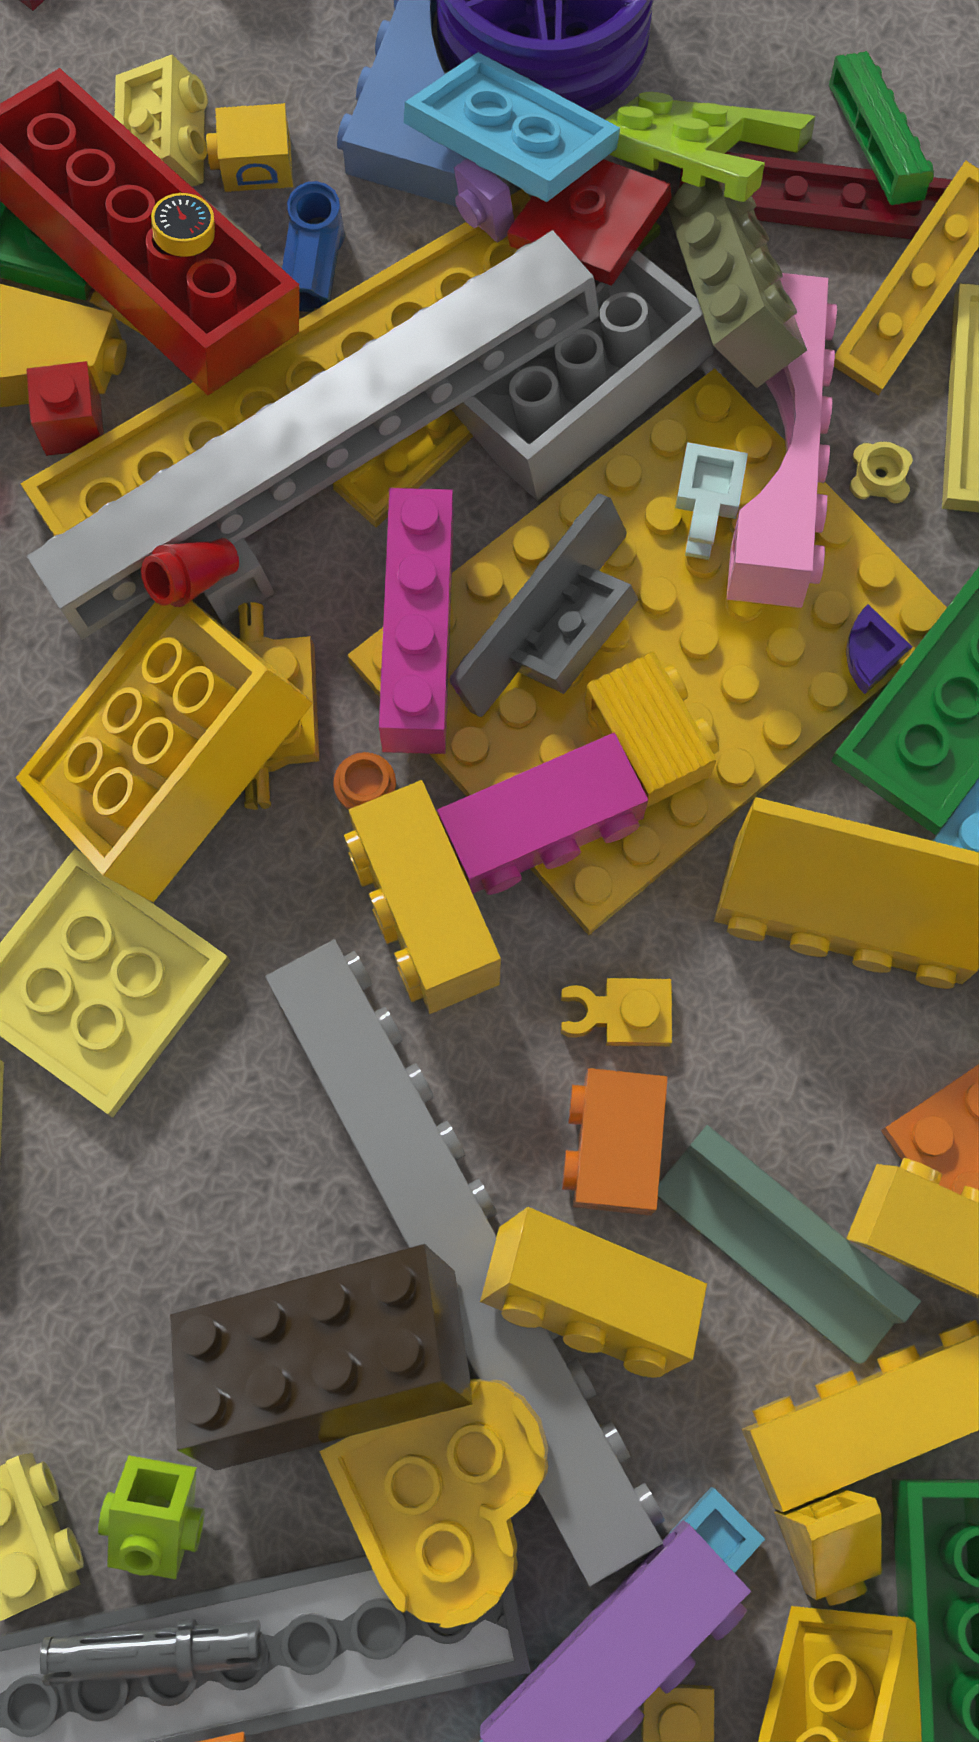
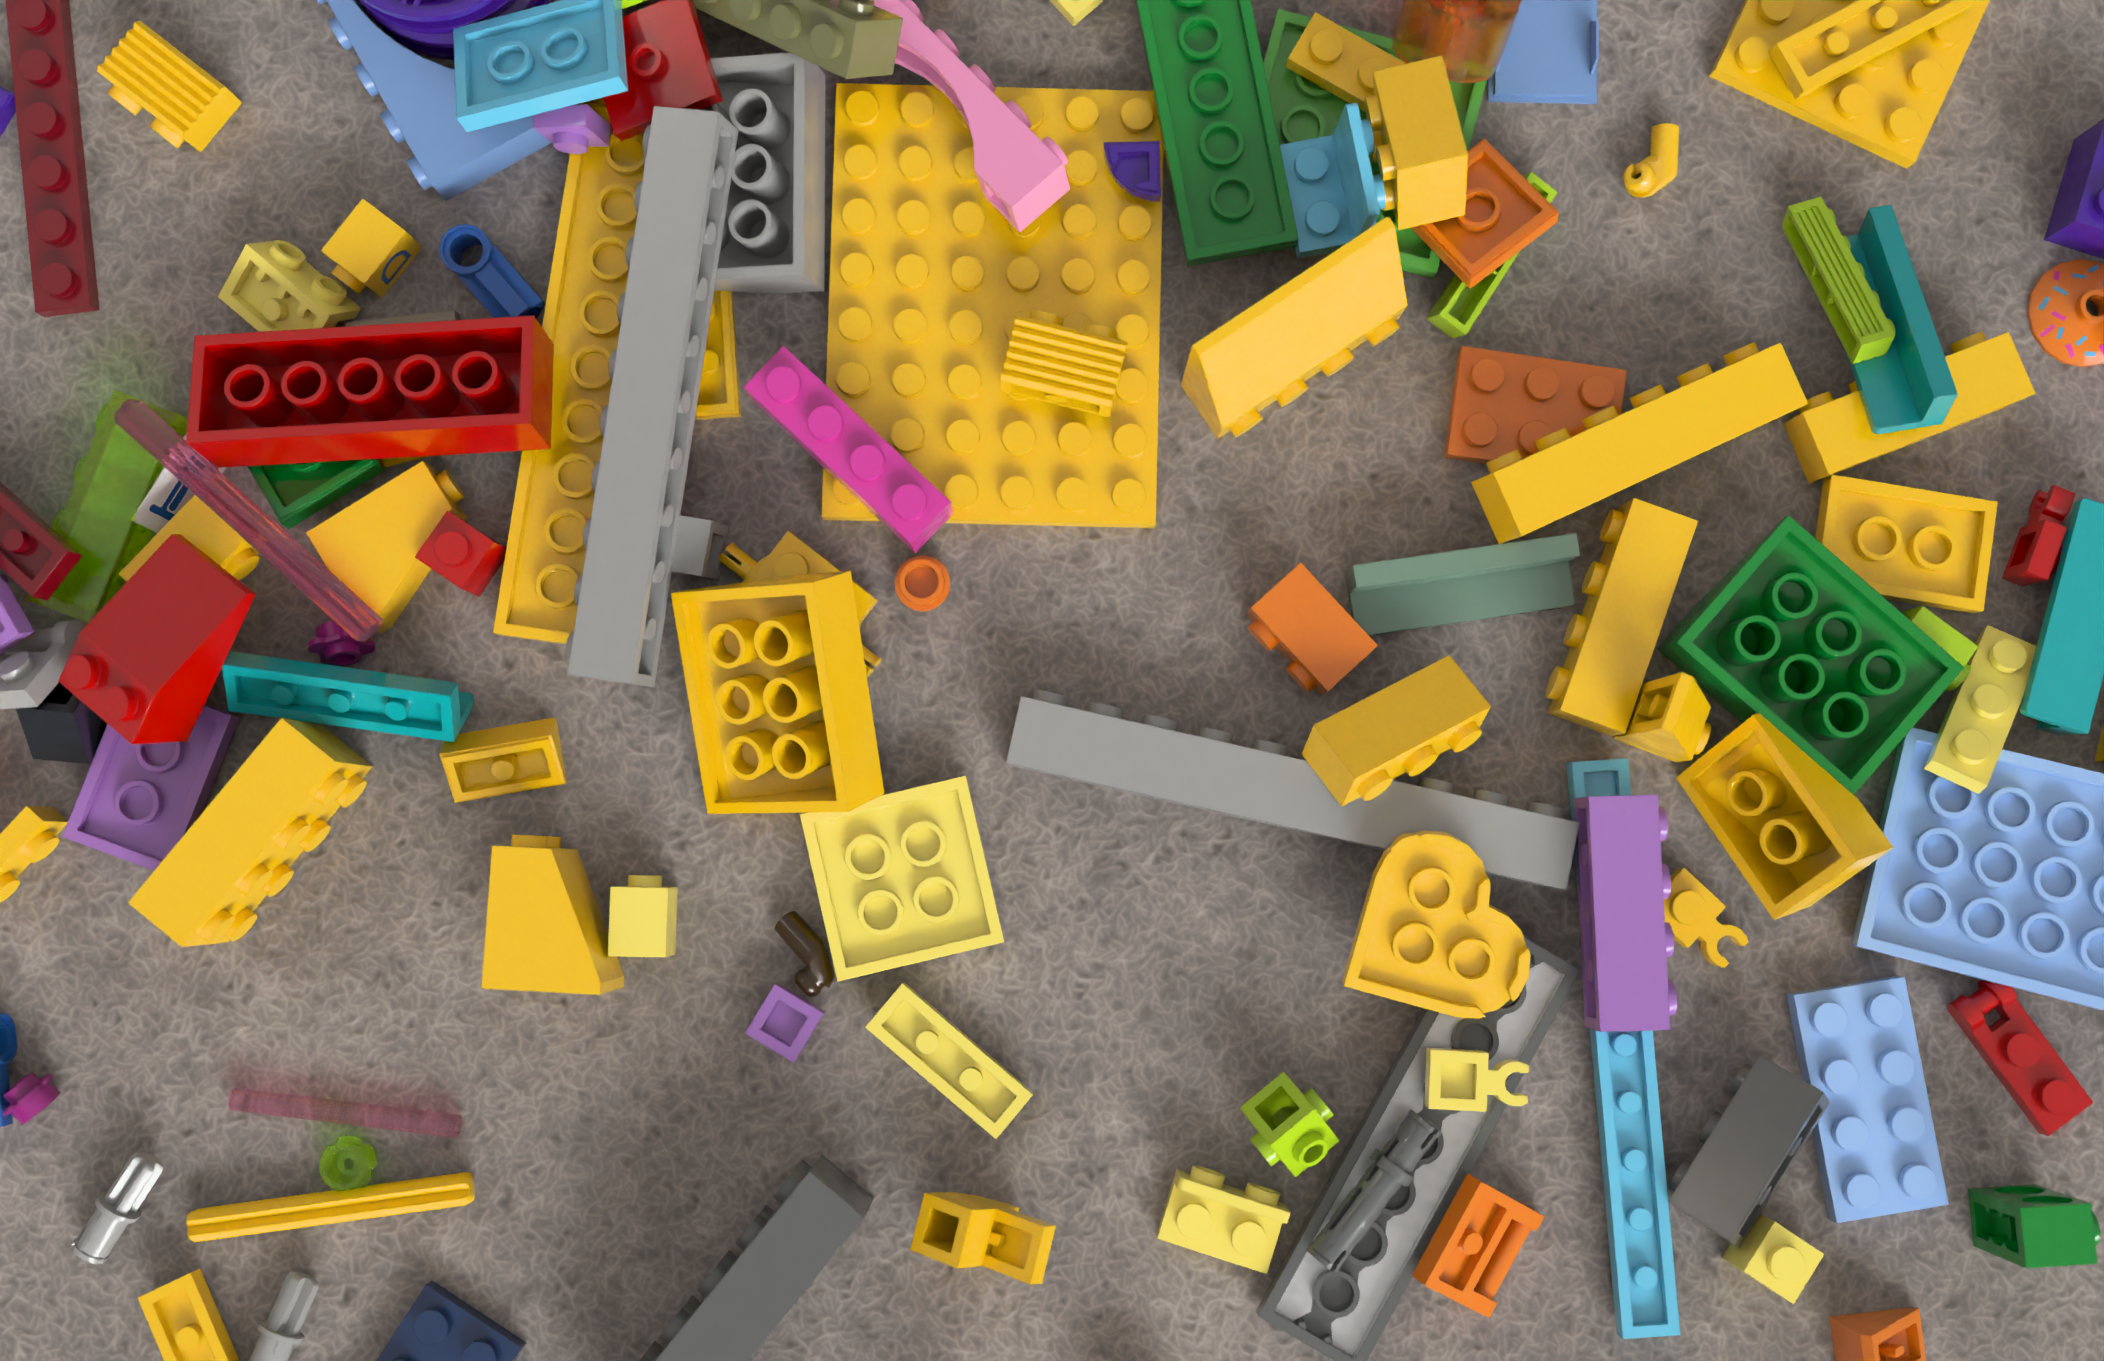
camera: 50 degrees left, 10 degrees up
red cone [141,538,239,607] -> none
tile [151,193,215,257] -> none
dark brown brick [170,1244,473,1471] -> none
yellow brick [343,780,501,1014] -> none
dark pink brick [437,732,648,895] -> none
dark grey bracket [450,494,638,717] -> none
yellow plate [561,978,672,1047] -> none
light aqua plate [675,442,748,560] -> none
light yellow plate [850,442,913,503] -> none
none -> light yellow plate [1424,1048,1529,1112]

